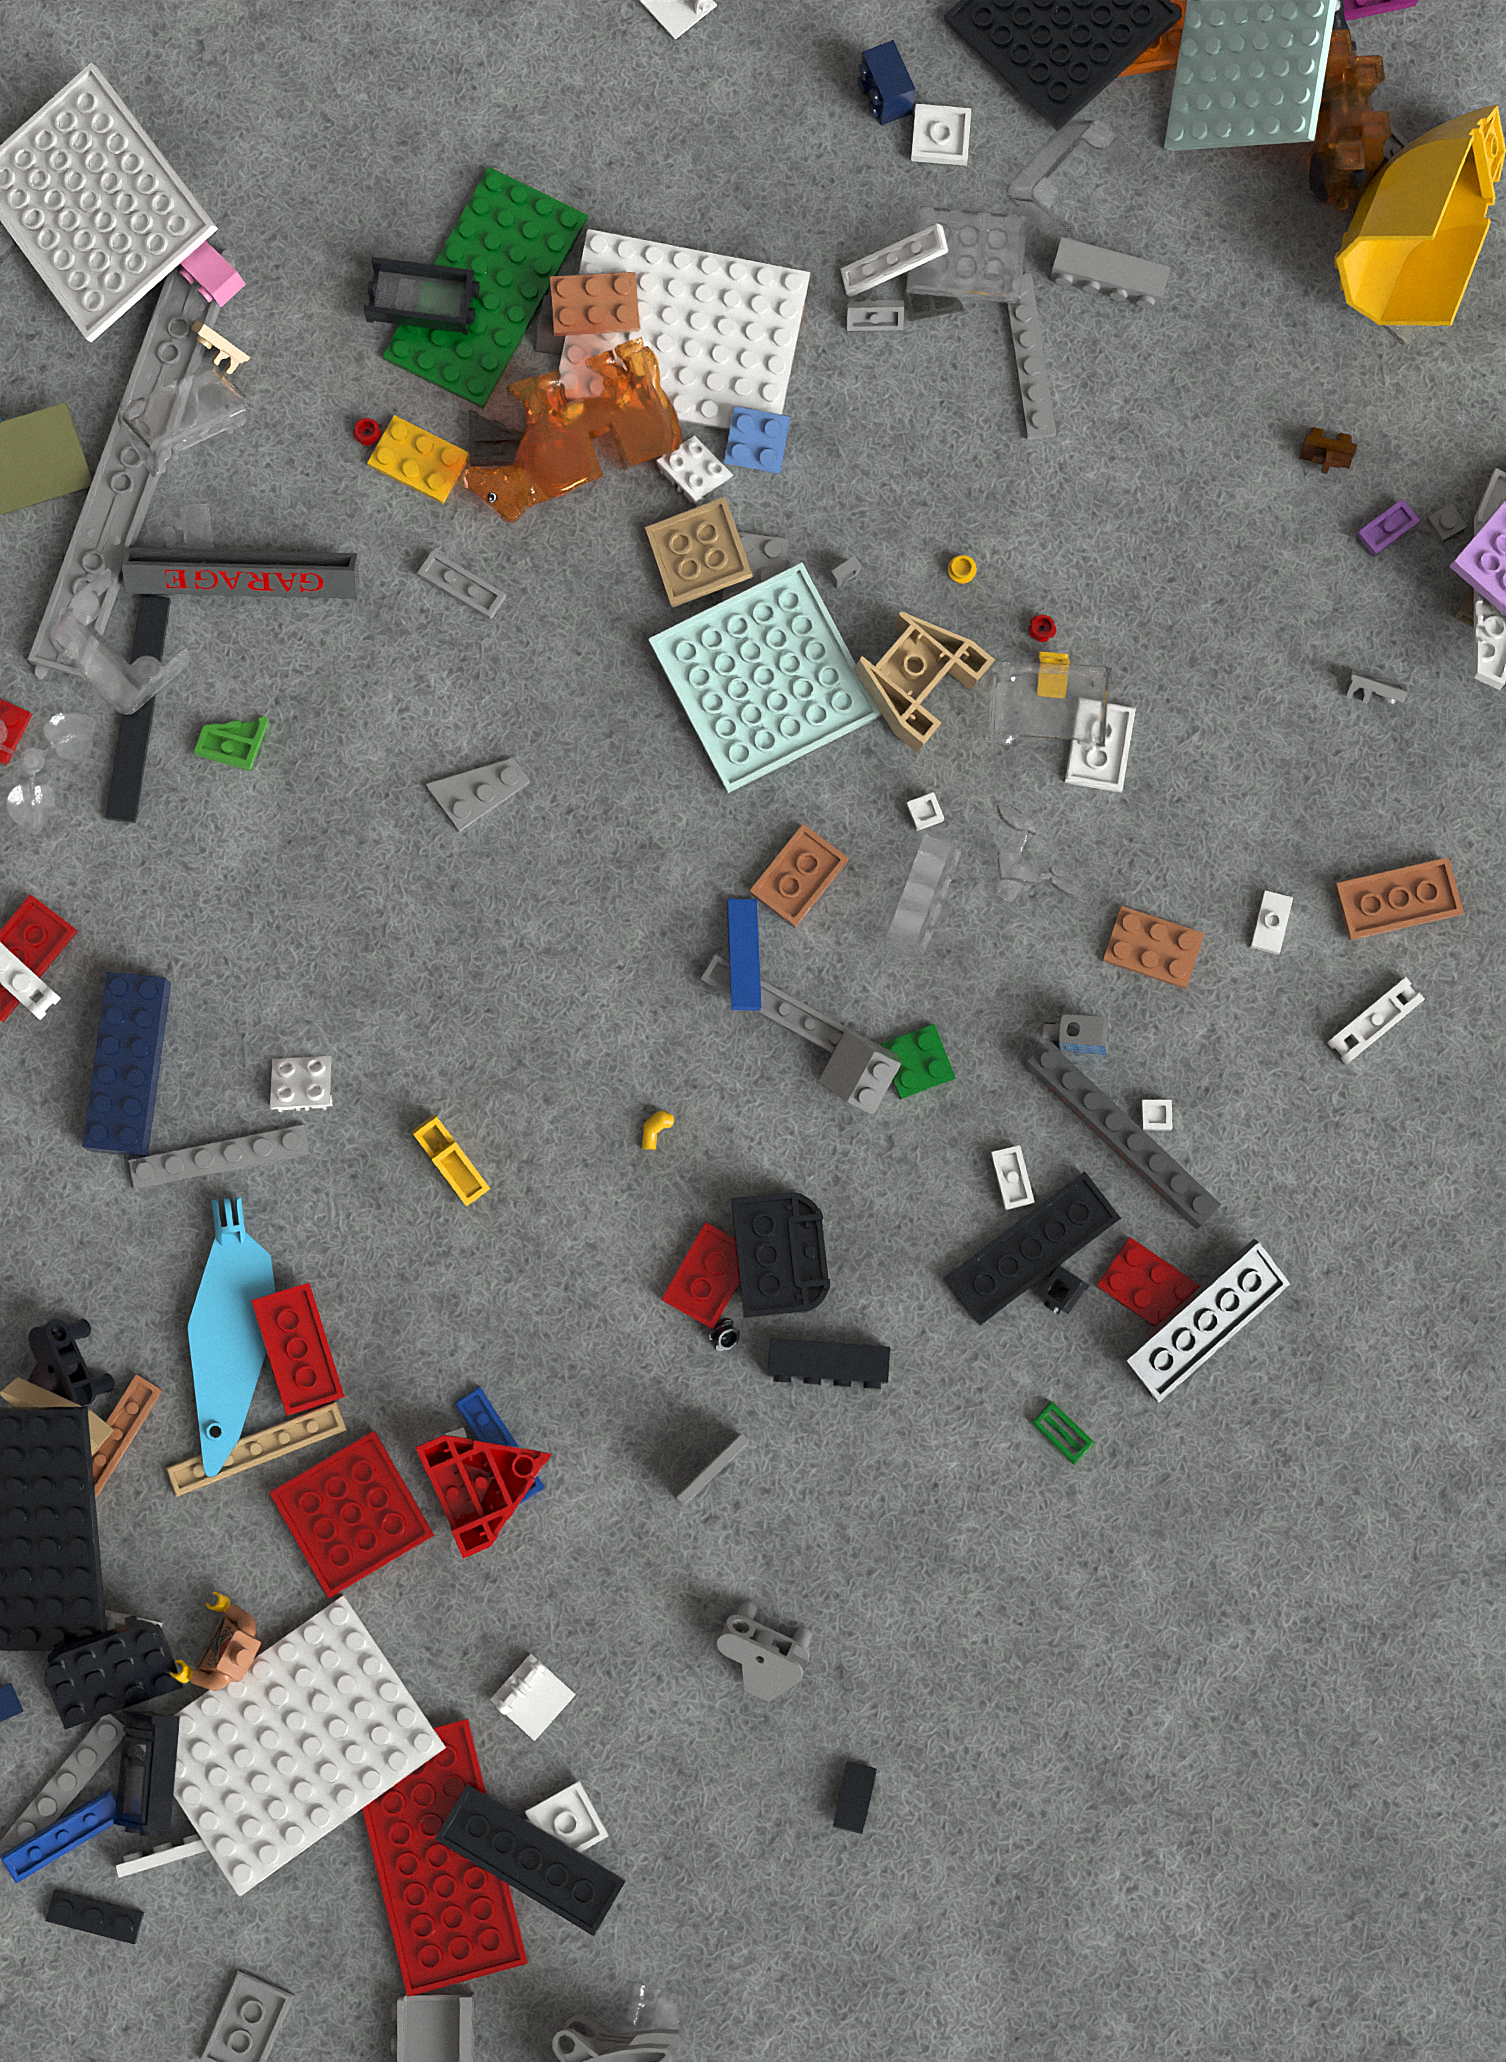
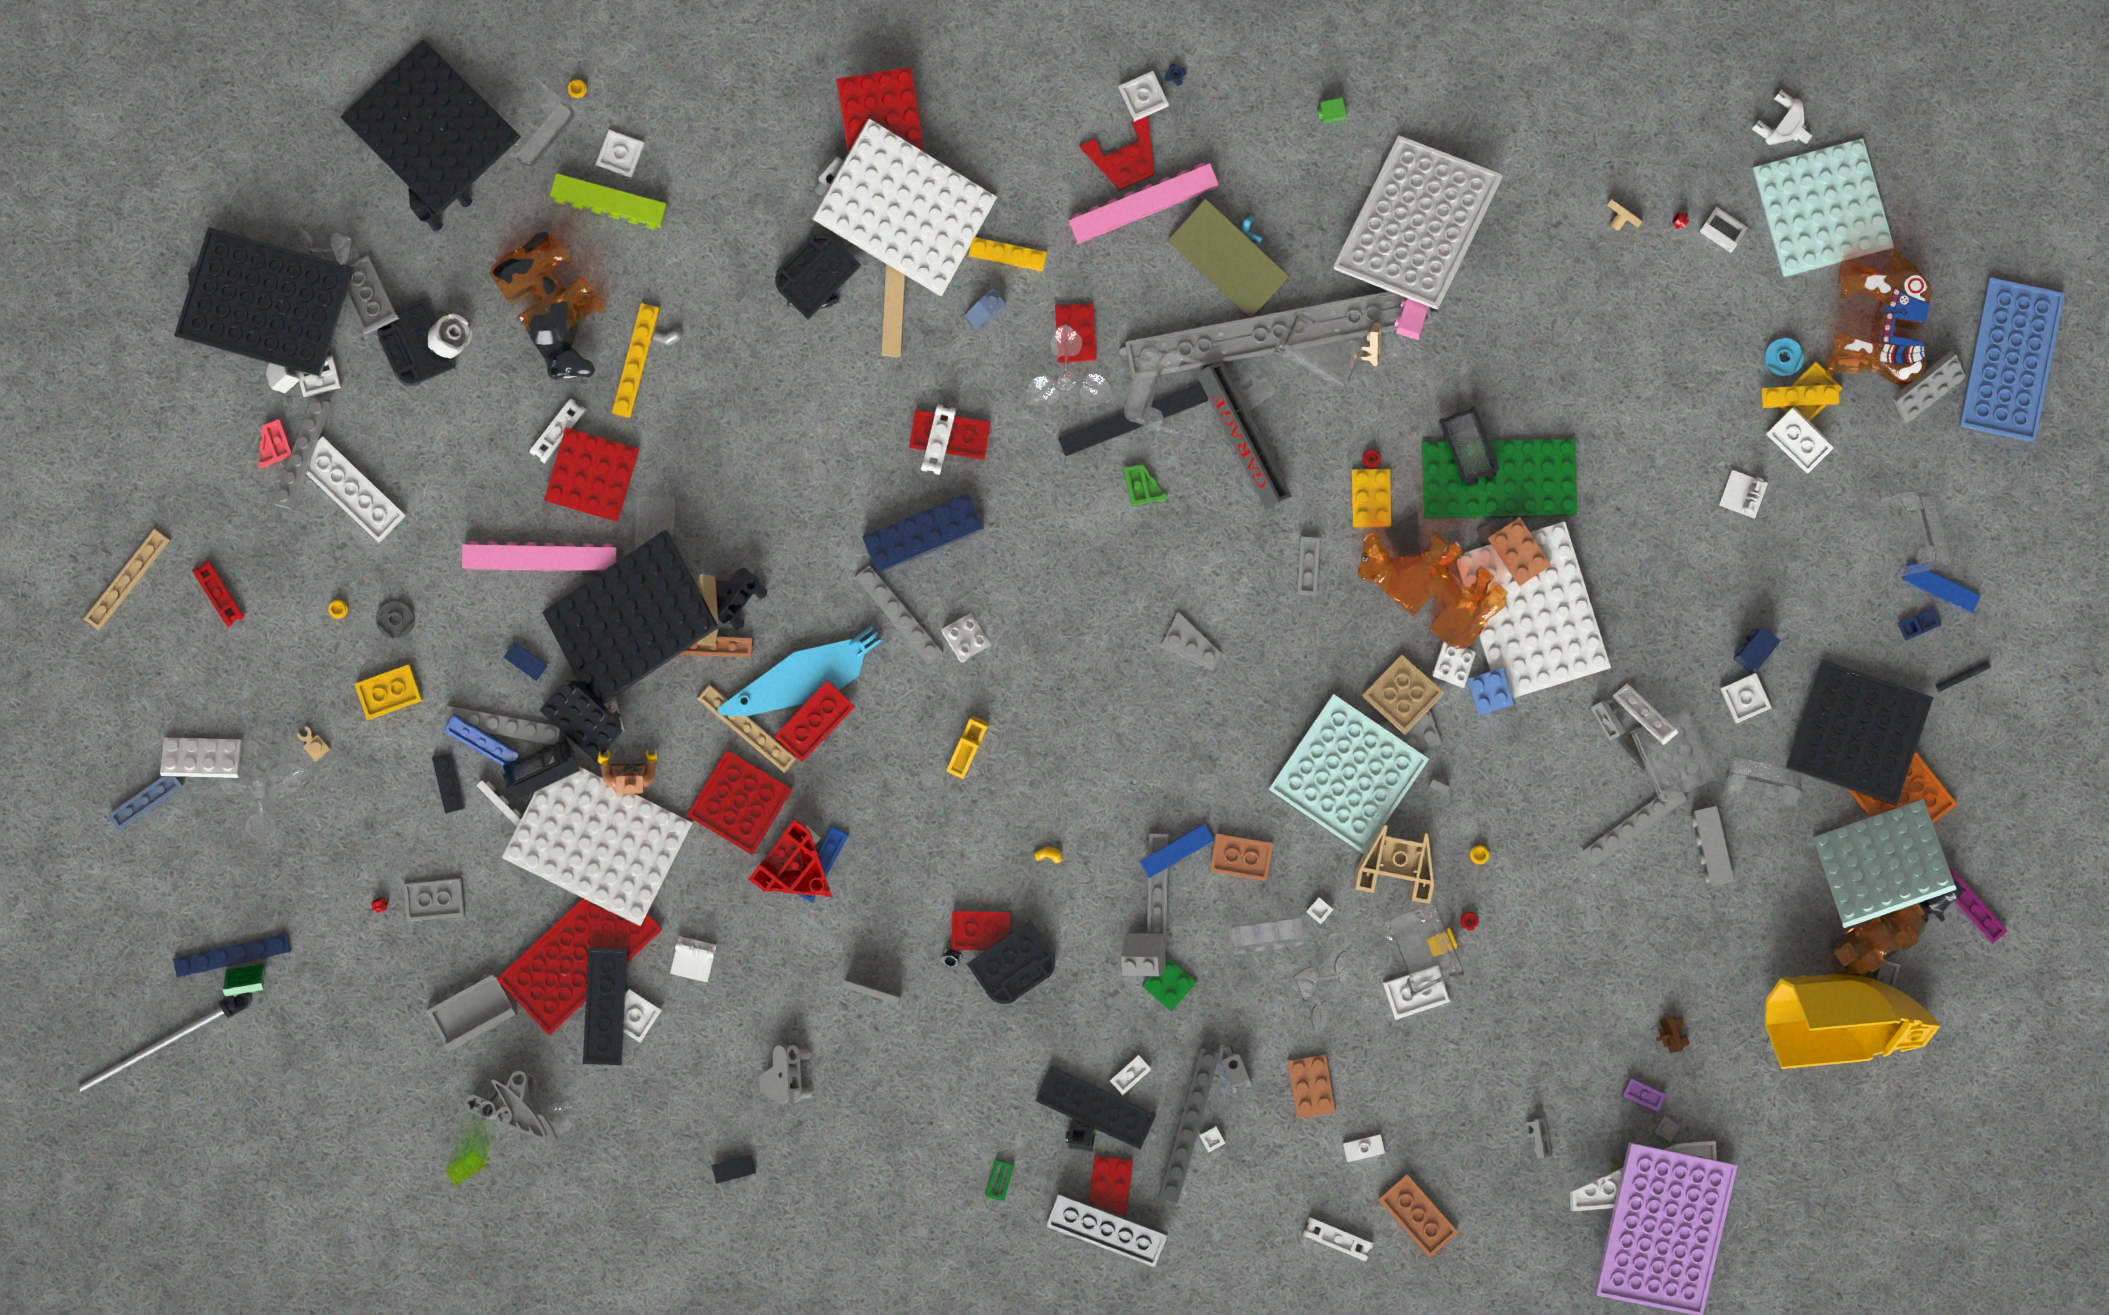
camera: 65 degrees right, 5 degrees up
black brick [767,1338,890,1389] -> none

